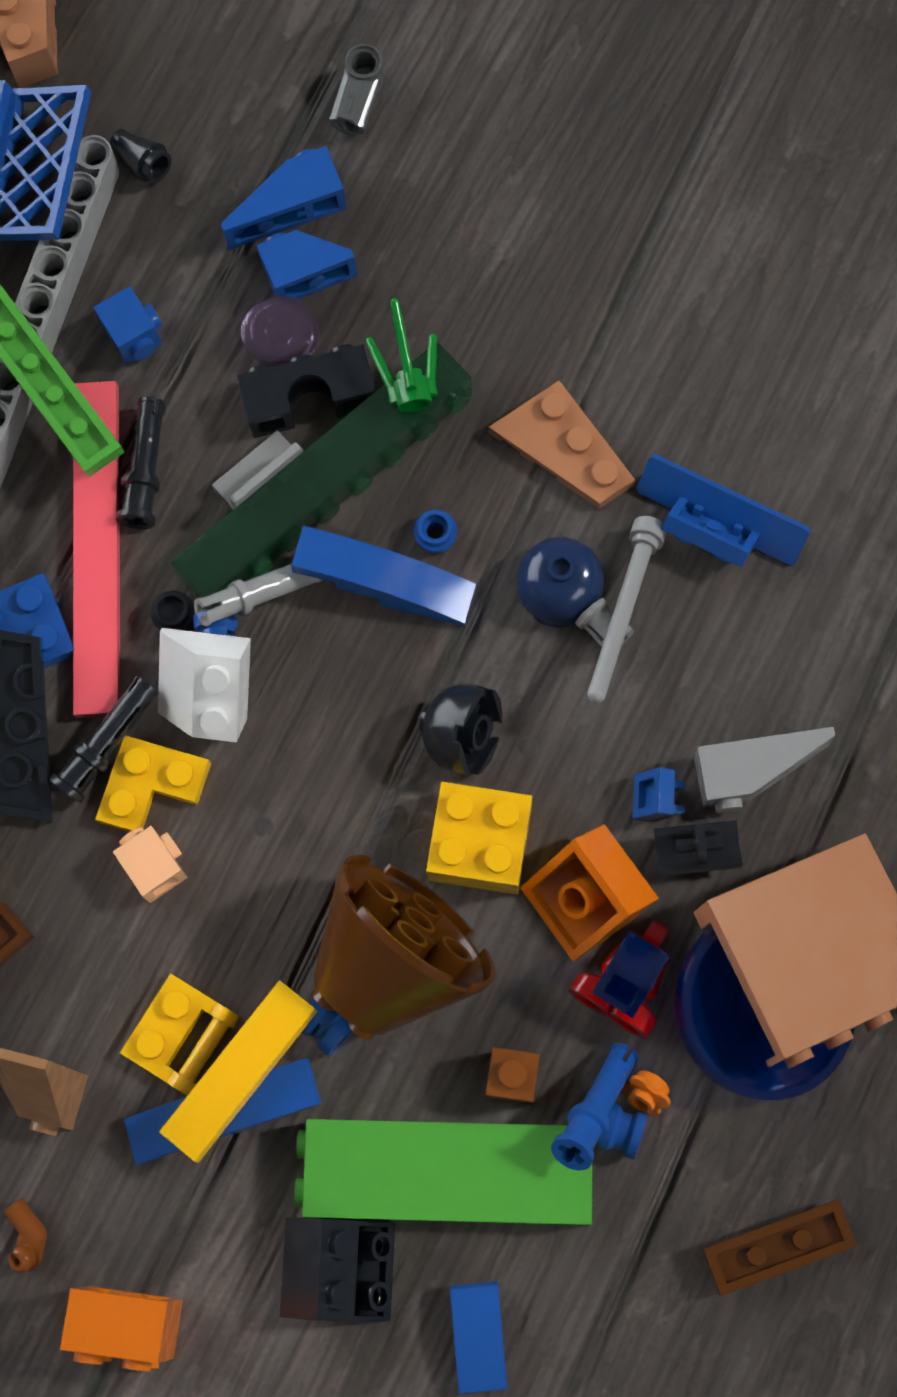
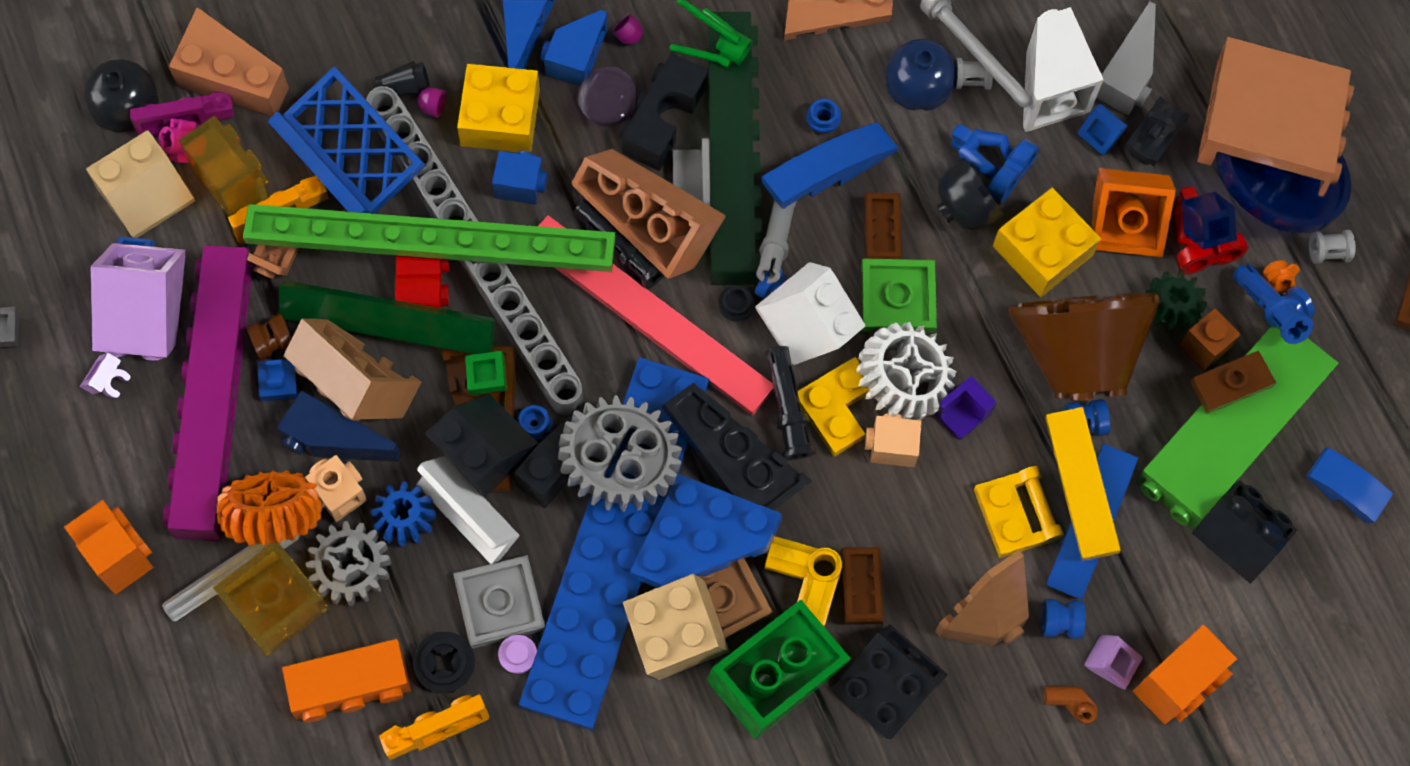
camera: 60 degrees left, 5 degrees down
none -> magenta hinge [417,88,446,118]
none -> yellow brick [457,64,540,153]
none -> nougat wedge [571,149,726,279]
none -> magenta hinge [612,14,643,44]
none -> white gear [856,322,957,420]
none -> bright green plate [861,259,937,333]
none -> reddish brown plate [863,193,902,259]
none -> dark purple panel [934,376,997,440]
none -> blue piece [951,125,1040,204]
none -> white slope [1023,7,1103,132]
none -> blue wheel [1041,599,1085,639]
none -> lavender slope [1084,634,1143,690]
none -> clear green gear [1145,270,1207,333]
none -> reddish brown plate [1190,350,1276,414]
none -> light grey bush [1309,229,1356,264]

